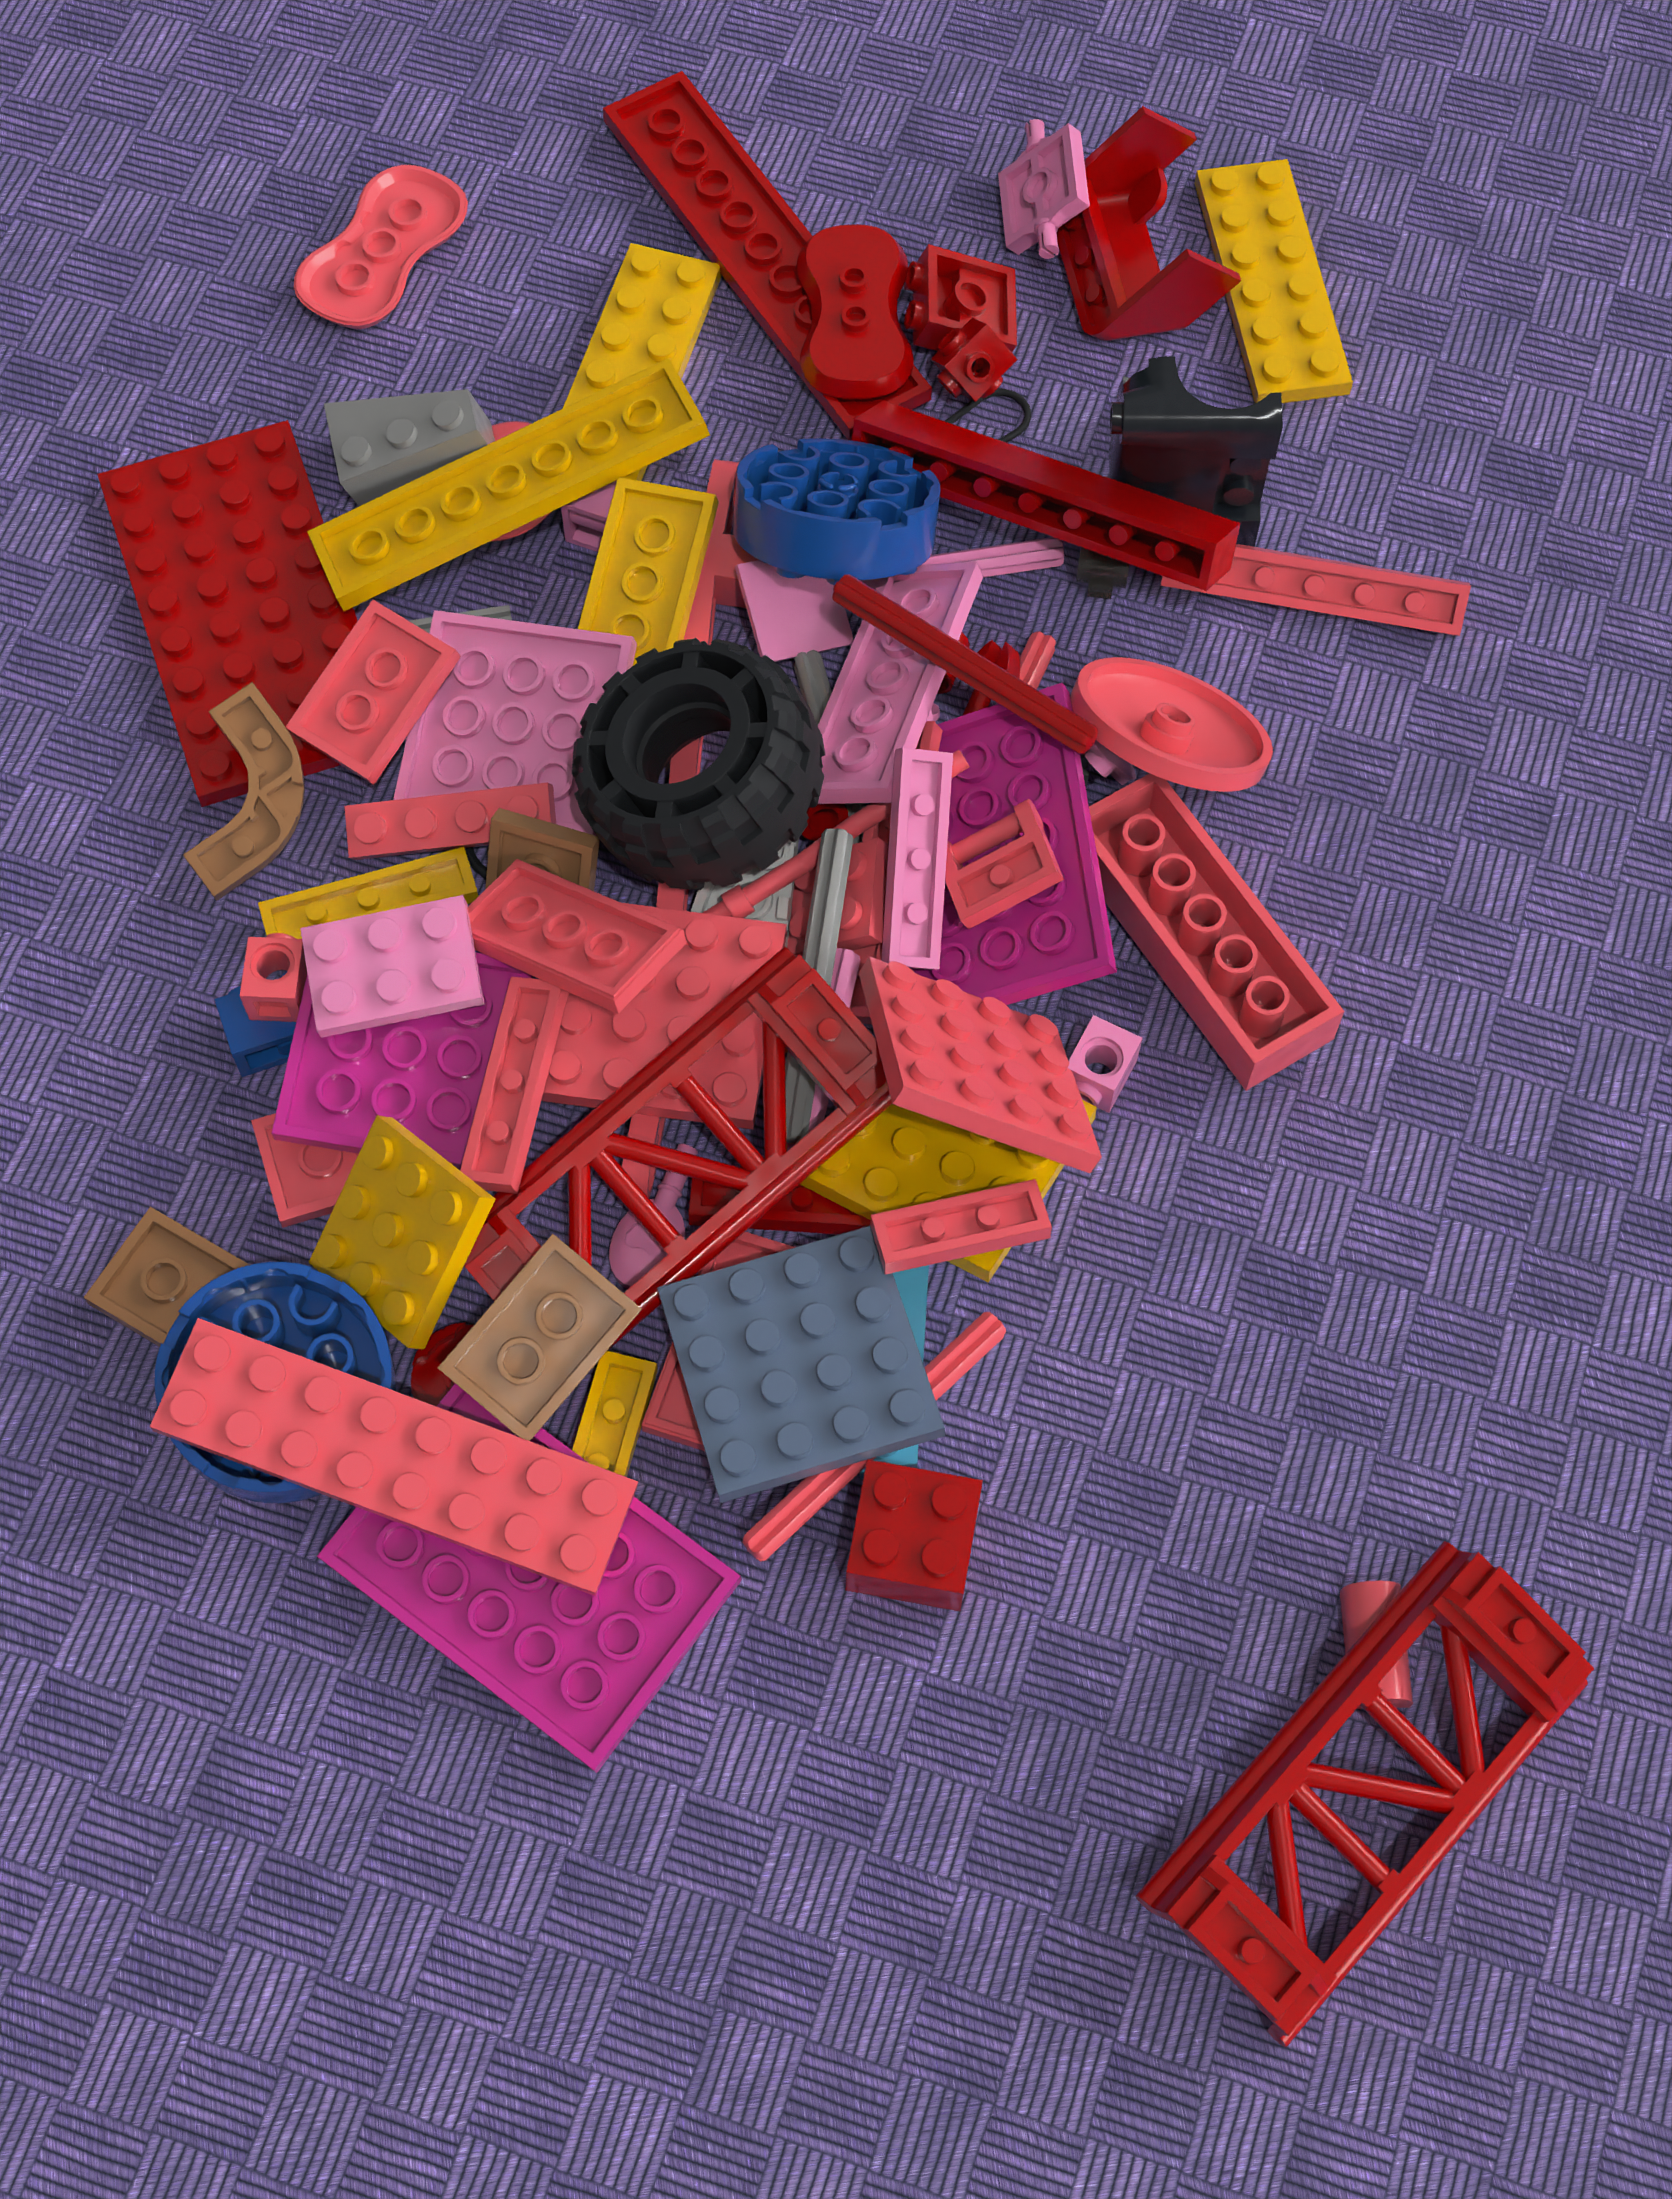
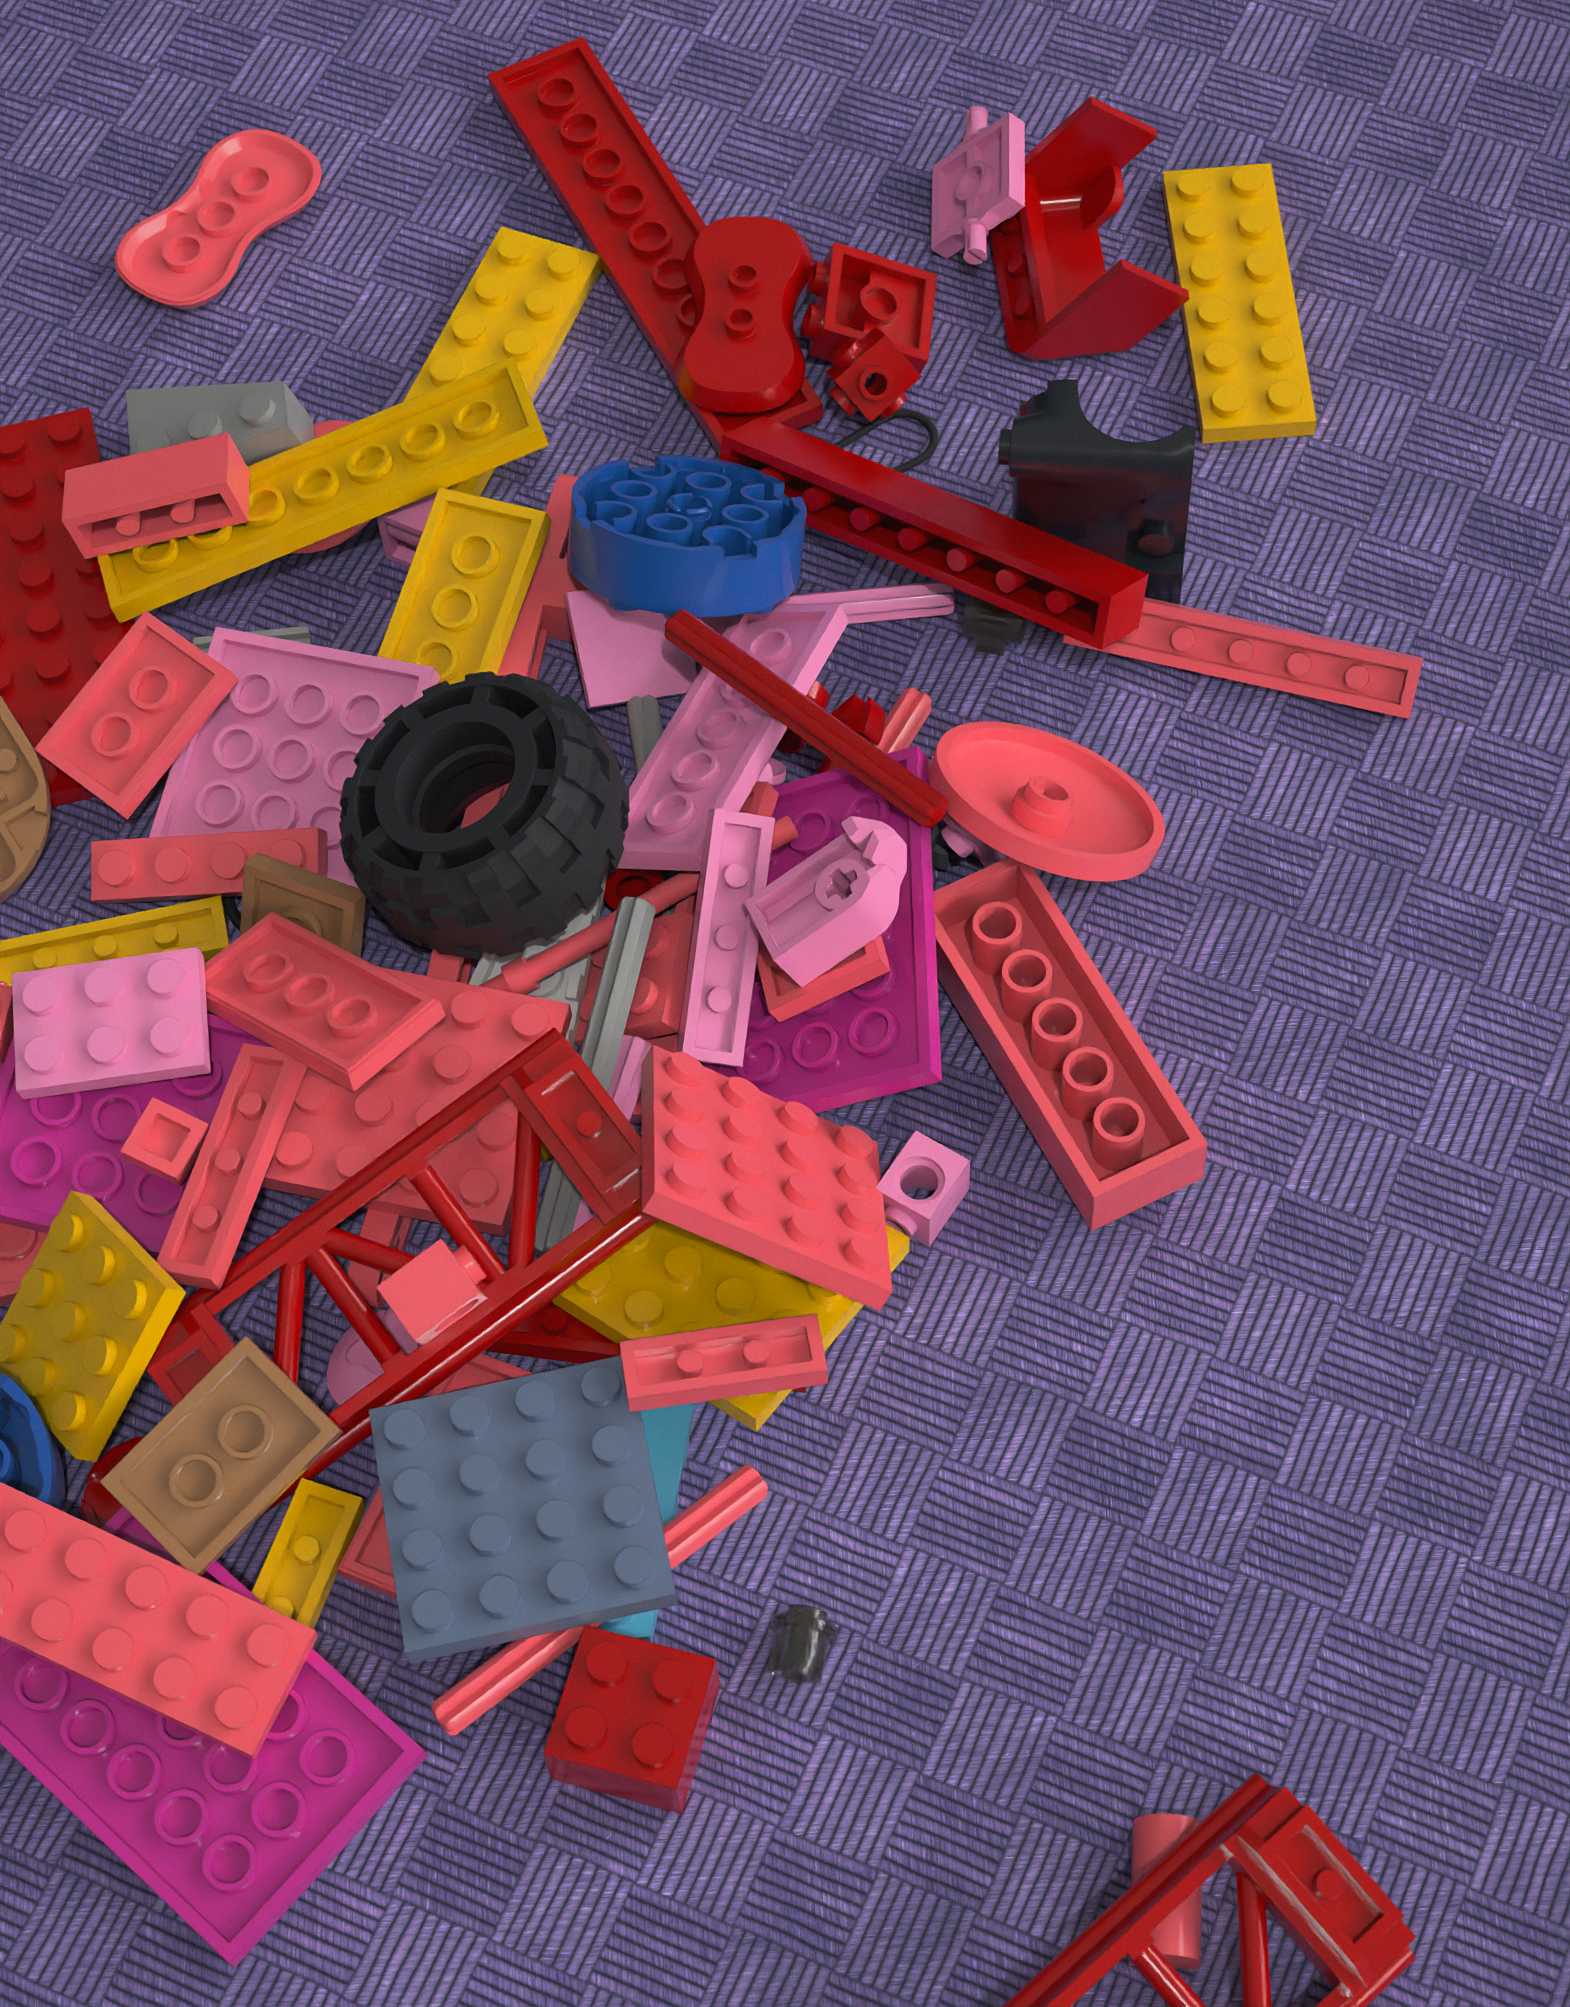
camera: 10 degrees right, 5 degrees down
none -> coral brick [62,432,250,559]
none -> coral plate [120,1097,210,1187]
none -> coral brick [376,1239,487,1346]
none -> bright pink piece [744,816,907,988]
none -> clear smoke hose [768,1604,838,1685]

